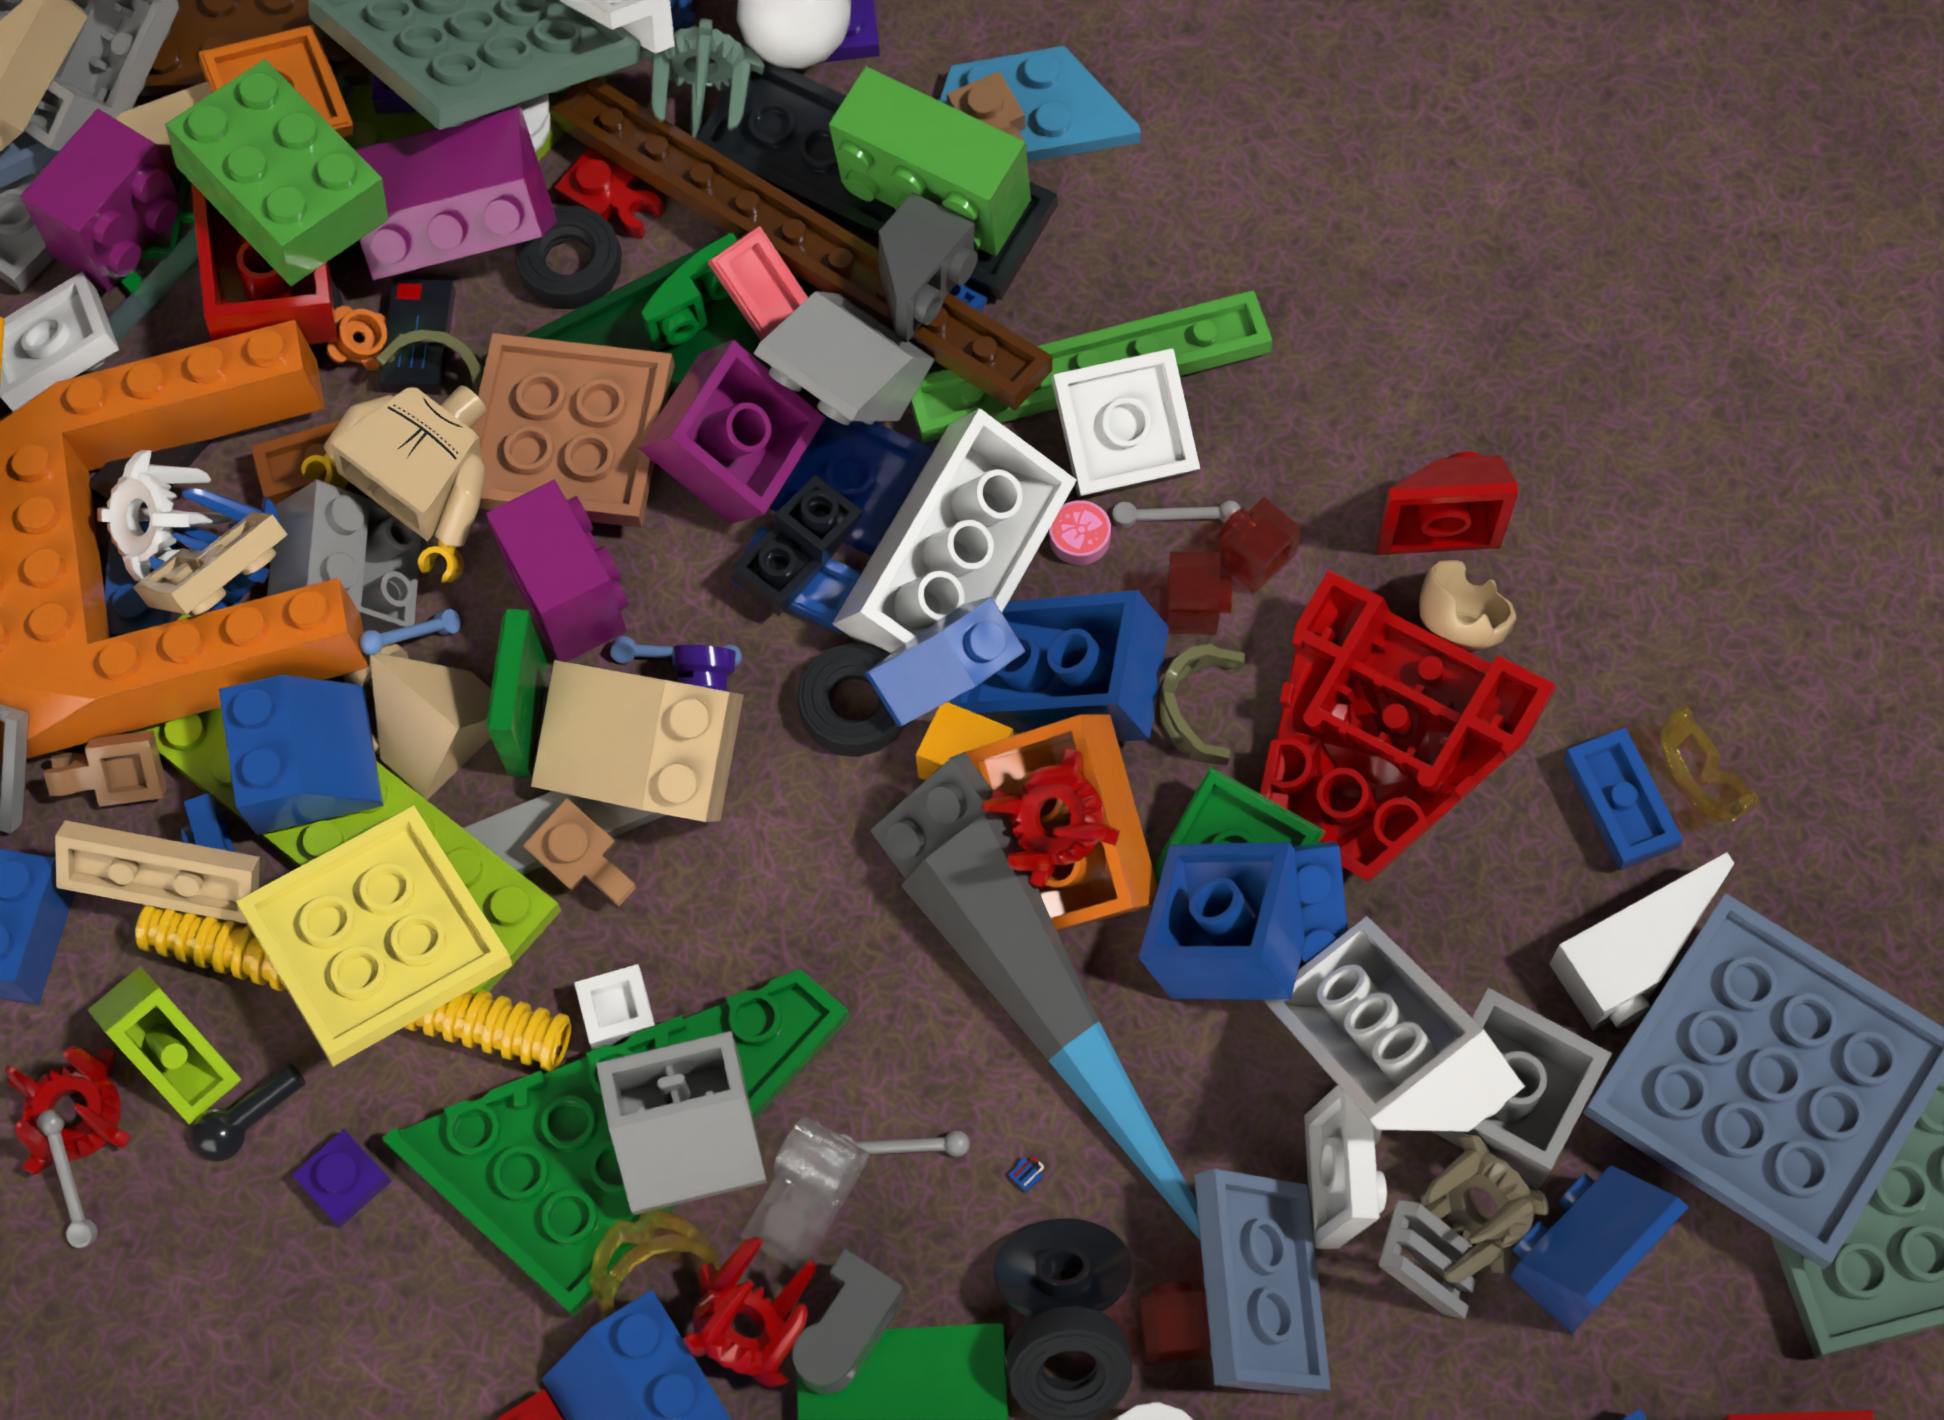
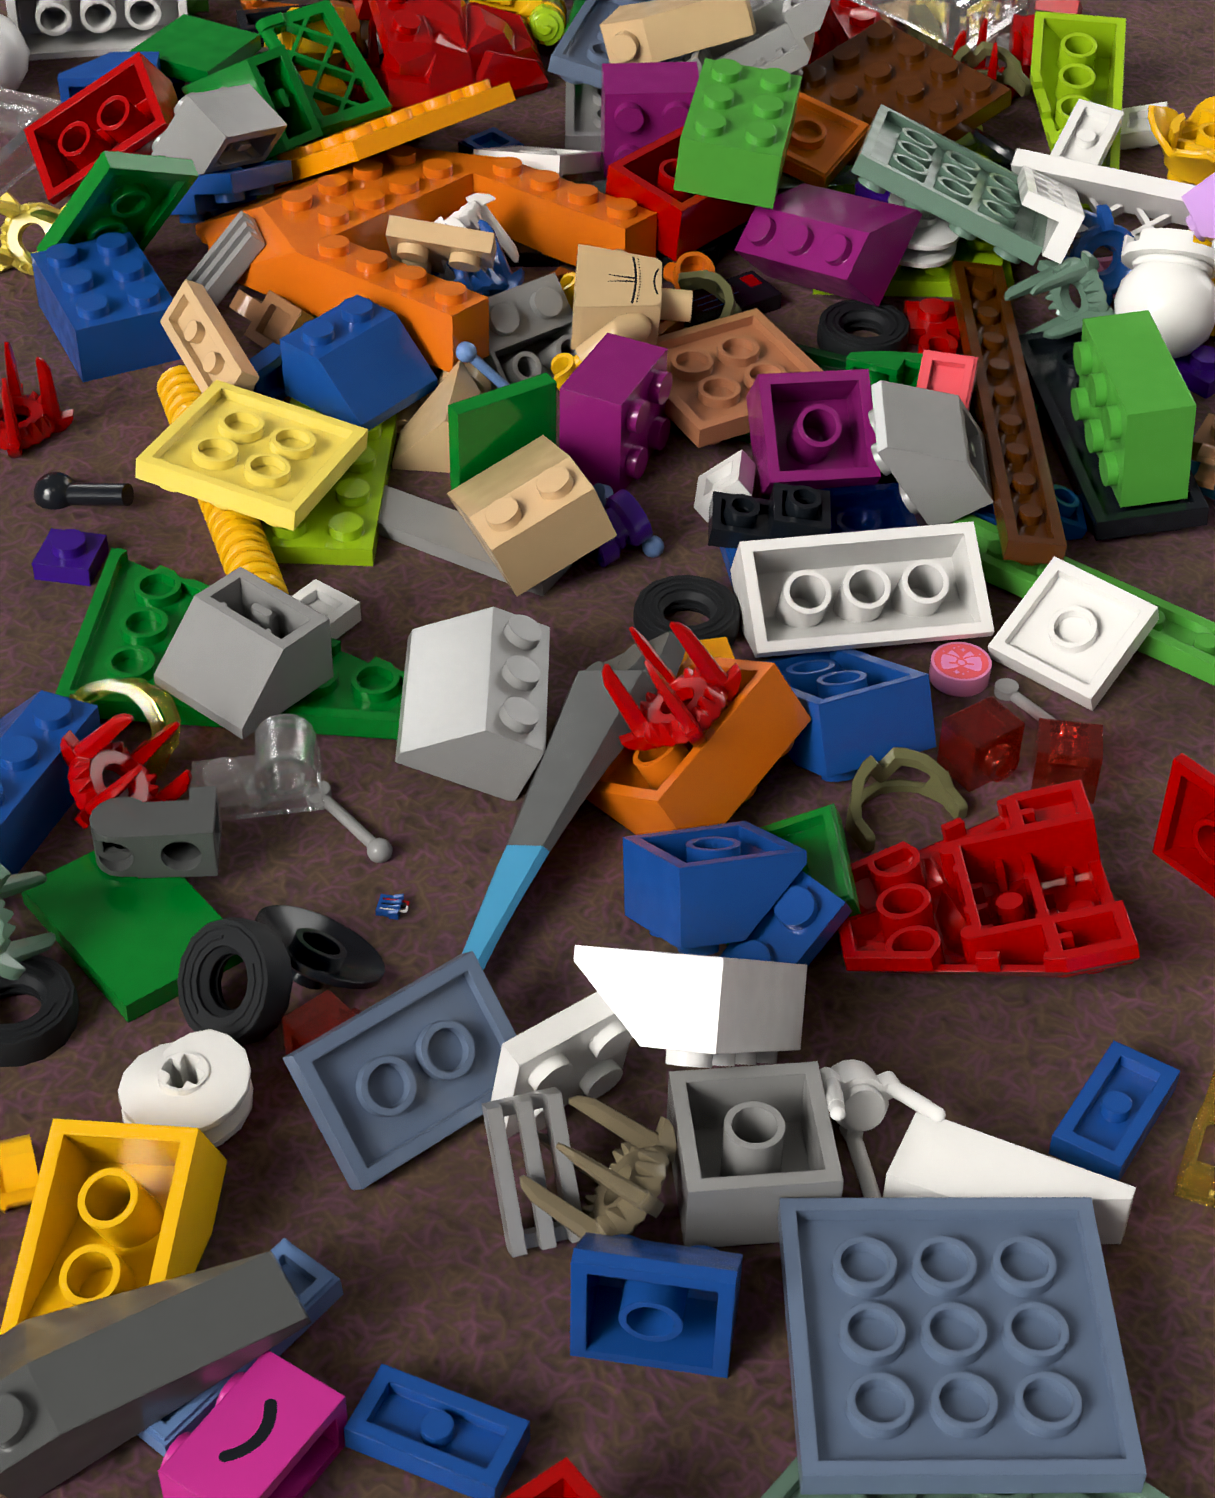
camera: 50 degrees right, 25 degrees down
lime slope [87,966,242,1125] -> none
medium nougat plate [523,798,636,907] -> none
slope [864,597,1026,726] -> none
dark grey slope [879,193,978,343] -> none
tan hair [1419,560,1516,651] -> none
none -> light grey slope [395,606,550,801]
none -> white plate [694,449,756,523]
none -> white plant [820,1059,946,1198]

